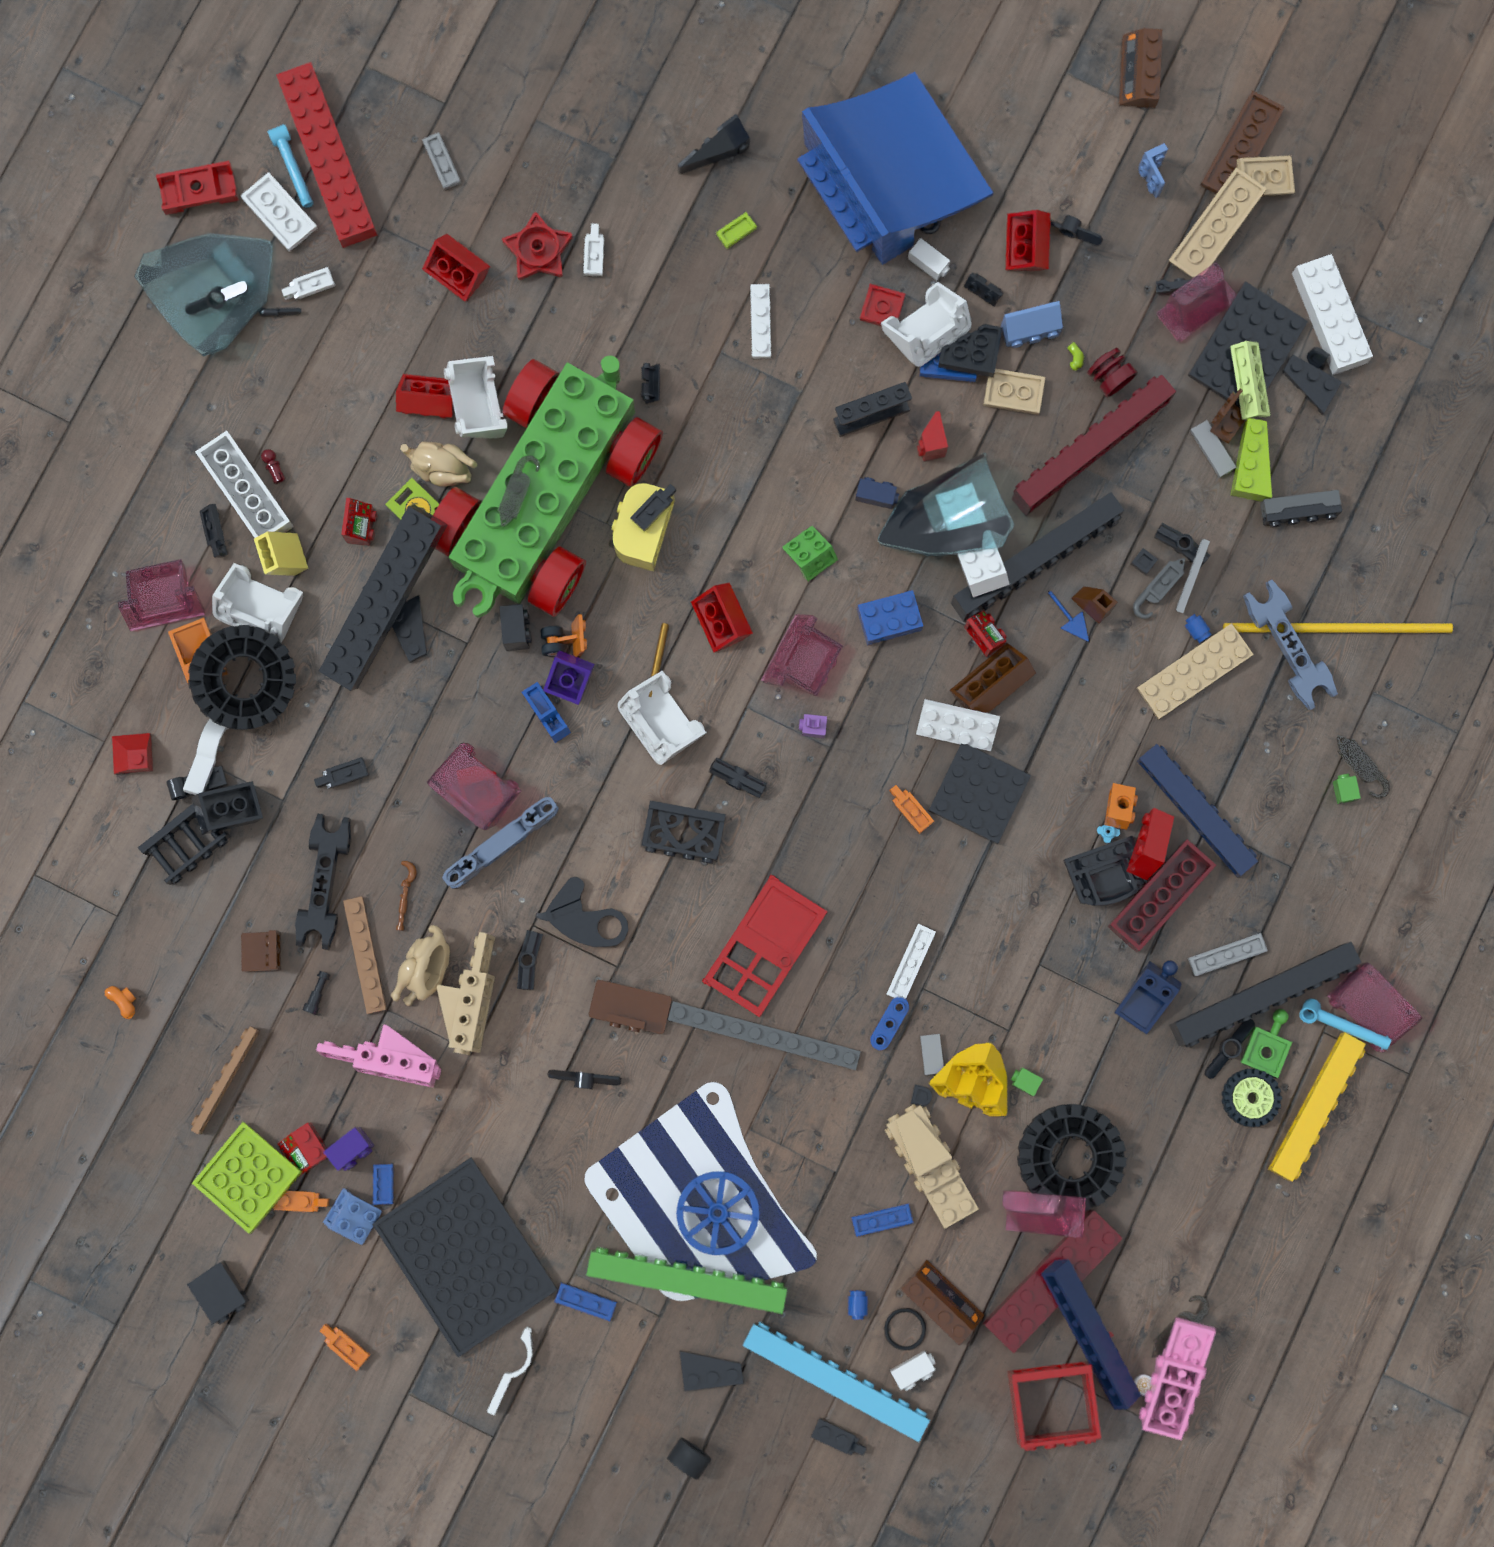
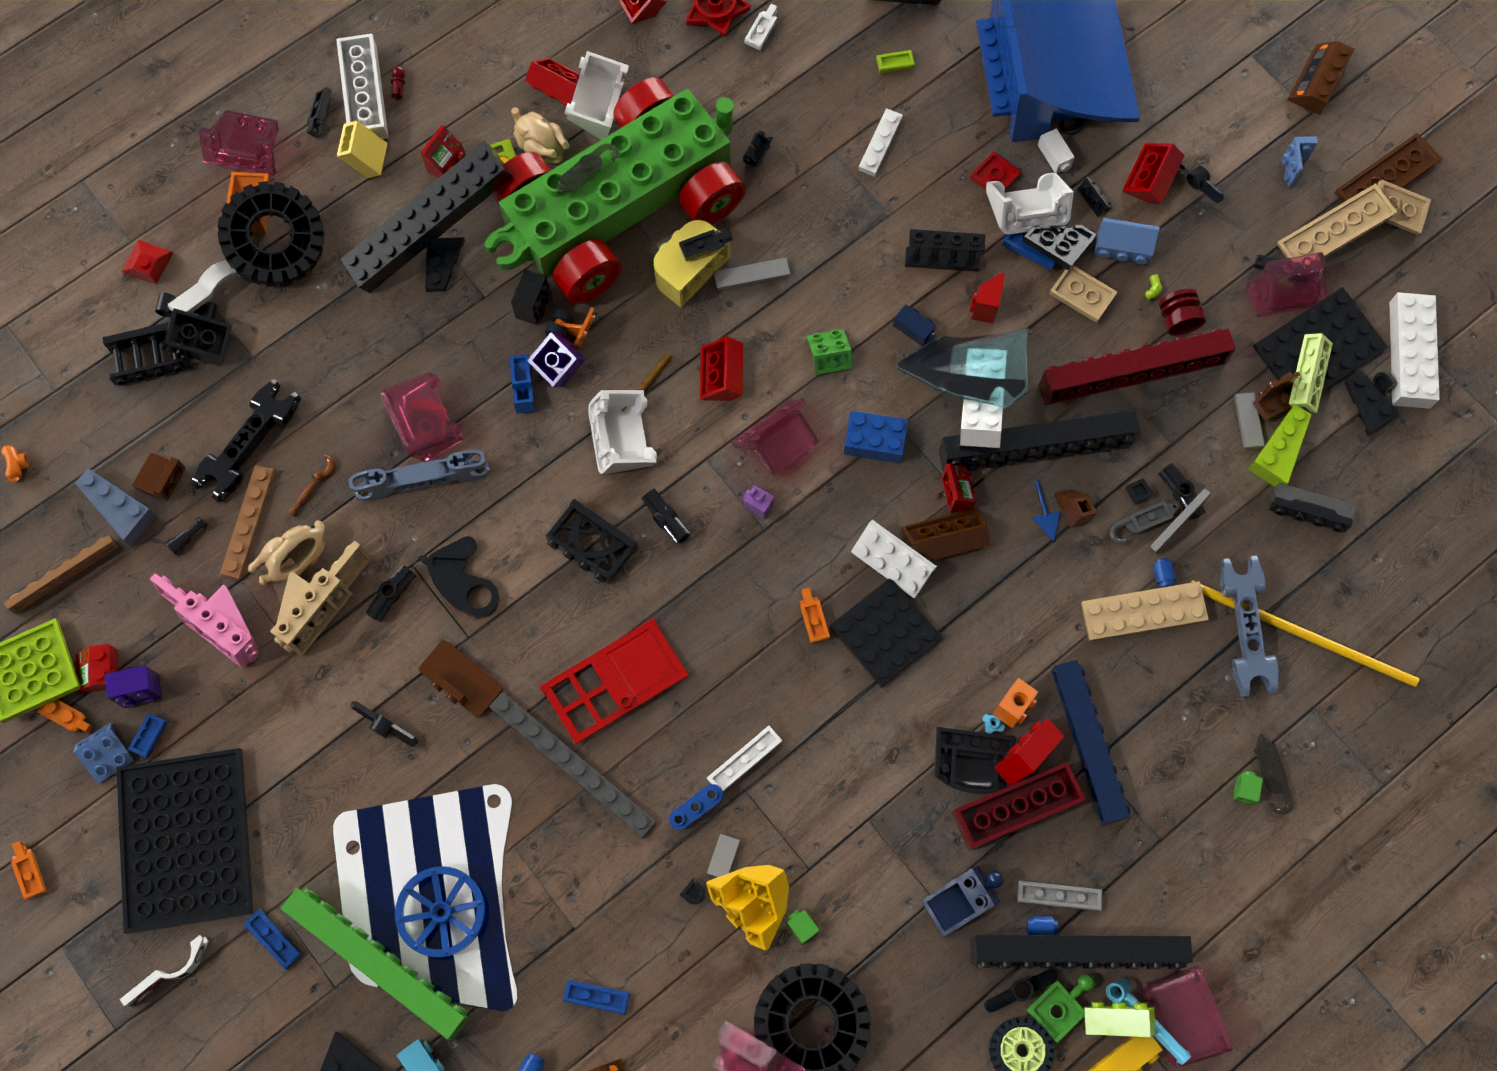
camera: 25 degrees right, 10 degrees down
white windscreen [212,563,303,643] -> none
black hinge [314,757,369,789] -> none
tan wedge [885,1104,979,1229] -> none
none -> sand blue wedge [75,468,156,547]
none -> light grey tile [713,258,790,291]
none -> blue brick [1027,916,1058,935]
none -> brick [1084,1001,1156,1037]

